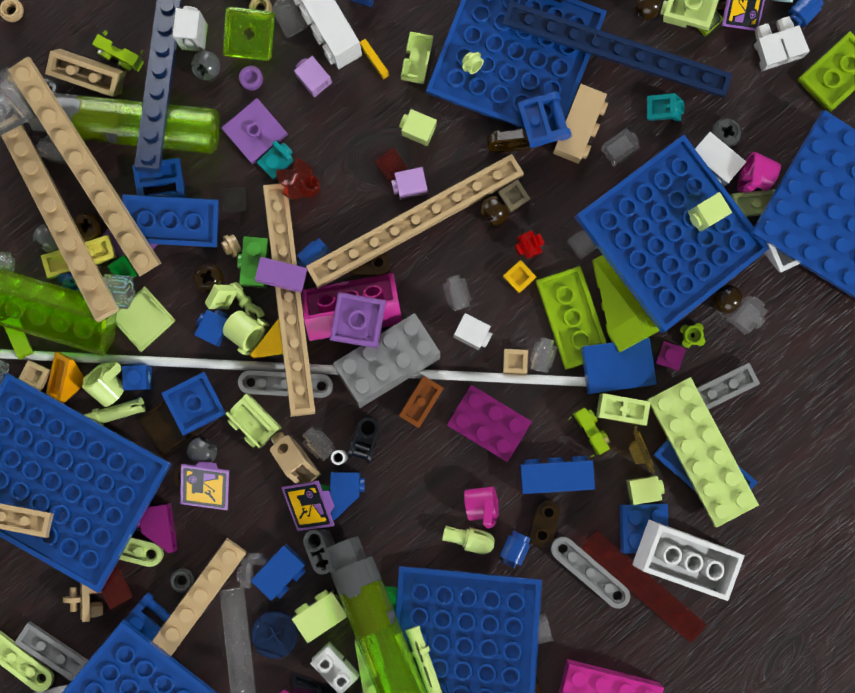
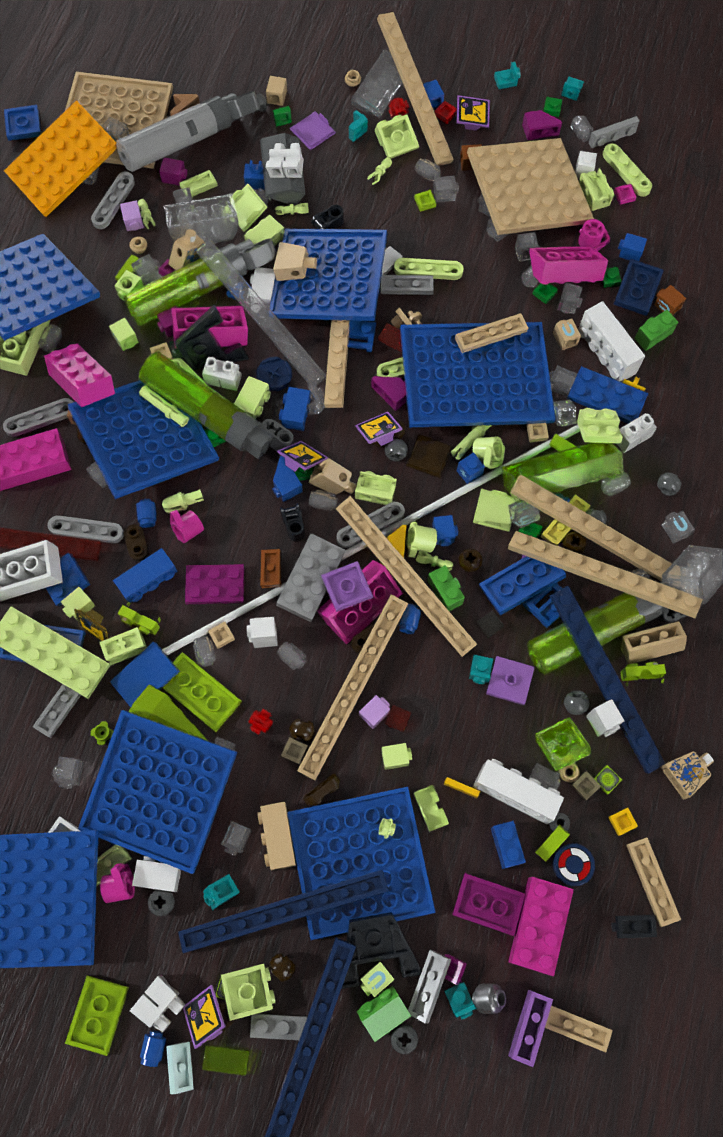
camera: 140 degrees right, 15 degrees down
light orange slope [46,352,84,403] -> none
blue plate [161,372,226,436] -> none
dark grey plate [170,568,194,593] -> none
yellowish green plate [205,284,238,310] -> none
tan plate [221,235,241,258] -> none
medium lavender tile [239,66,263,91] -> none
medium lavender tile [255,257,307,293] -> none
clear red plate [276,158,320,200] -> none
lavender brick [294,56,332,97] -> none
white axle [331,450,348,465] -> none
yellow plate [503,260,536,294] -> none
blue plate [518,92,572,148] -> none
magenta plate [655,341,686,371] -> none
yellowish green brick [687,192,732,232] -> none
dark brown piece [713,284,743,314] -> none

